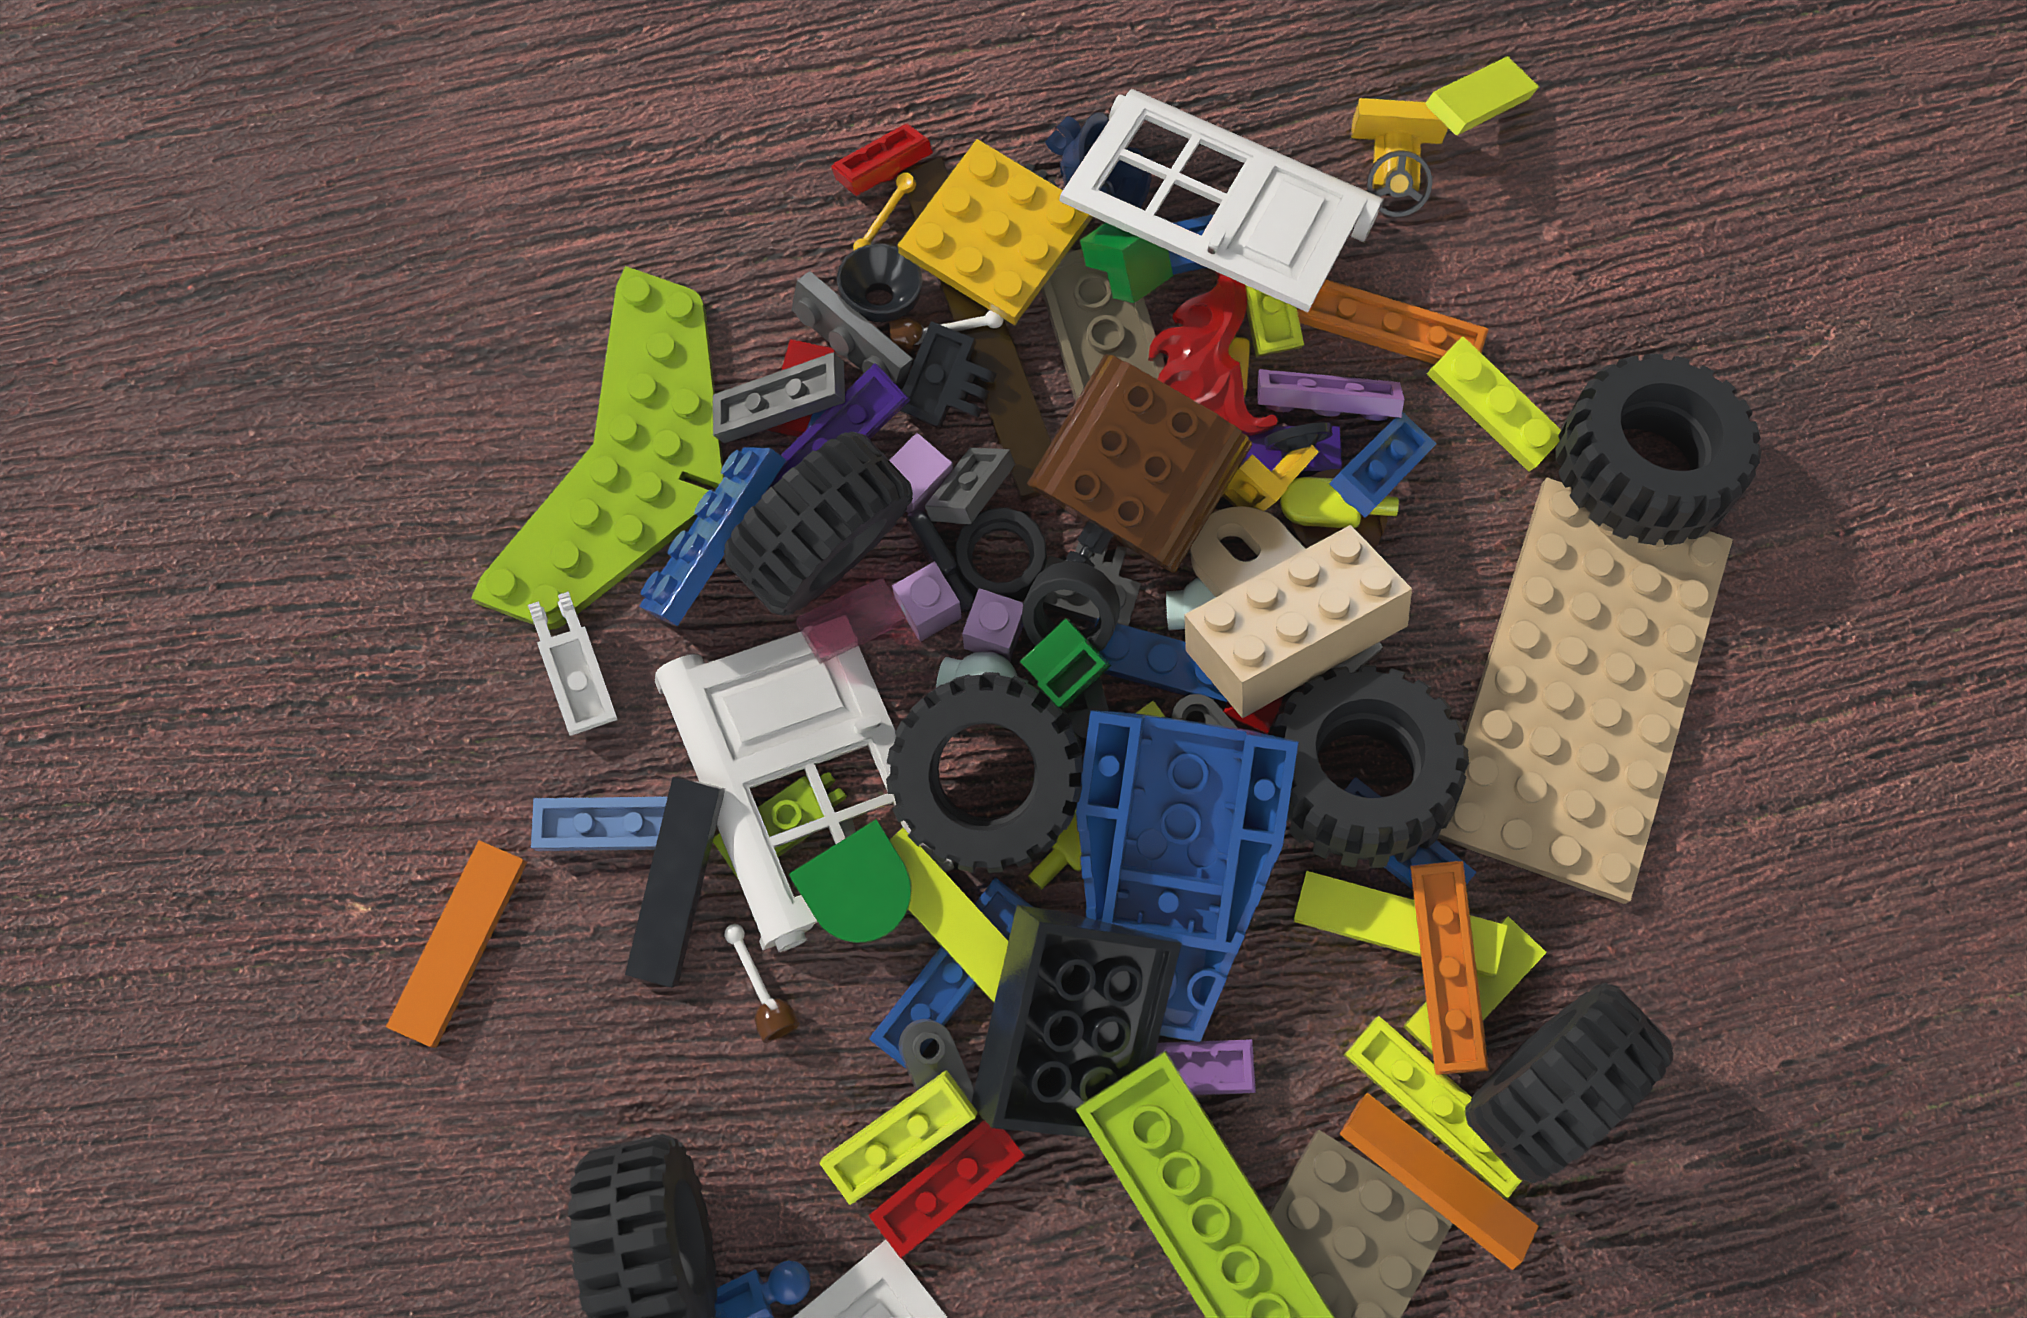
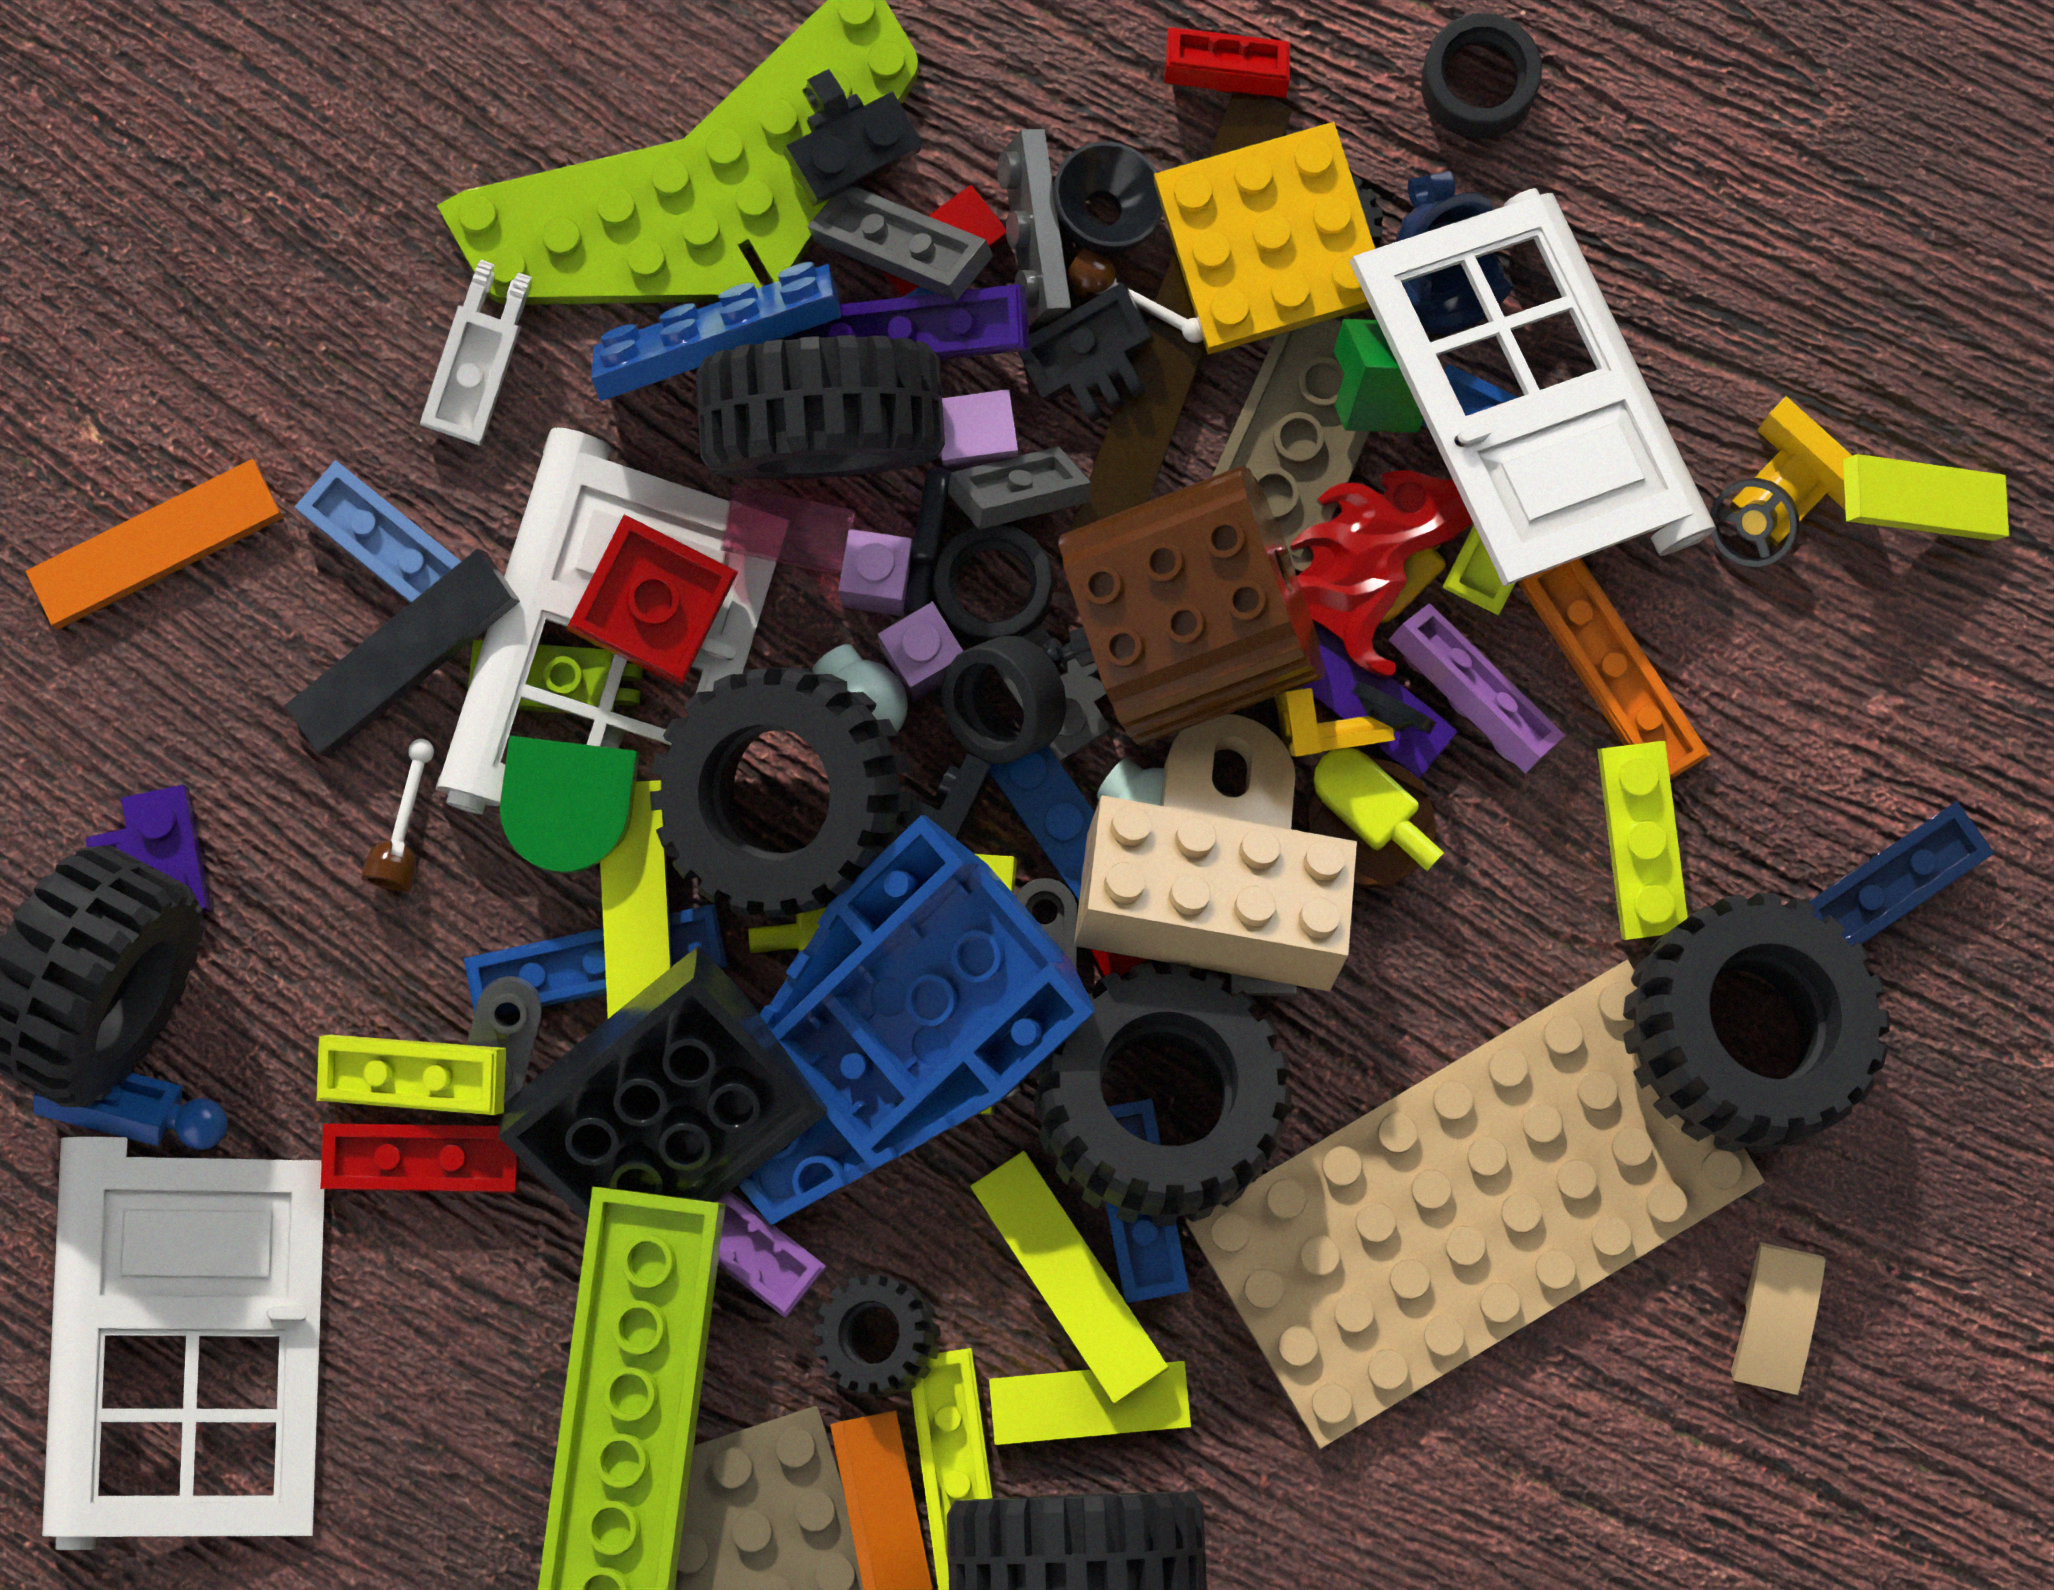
camera: 40 degrees right, 5 degrees up
yellow hinge [853,173,916,250] -> none
green piece [1020,619,1112,708] -> none
blue plate [1329,412,1437,518] -> none
orange tile [1410,861,1489,1075] -> none
none -> dark purple hinge [85,784,211,913]
none -> red plate [566,514,738,687]
none -> black hinge [783,69,924,206]
none -> black tyre [813,1275,941,1397]
none -> black tyre [1421,13,1542,139]
none -> tan slope [1731,1242,1826,1395]
none -> dark blue plate [1807,801,1995,946]

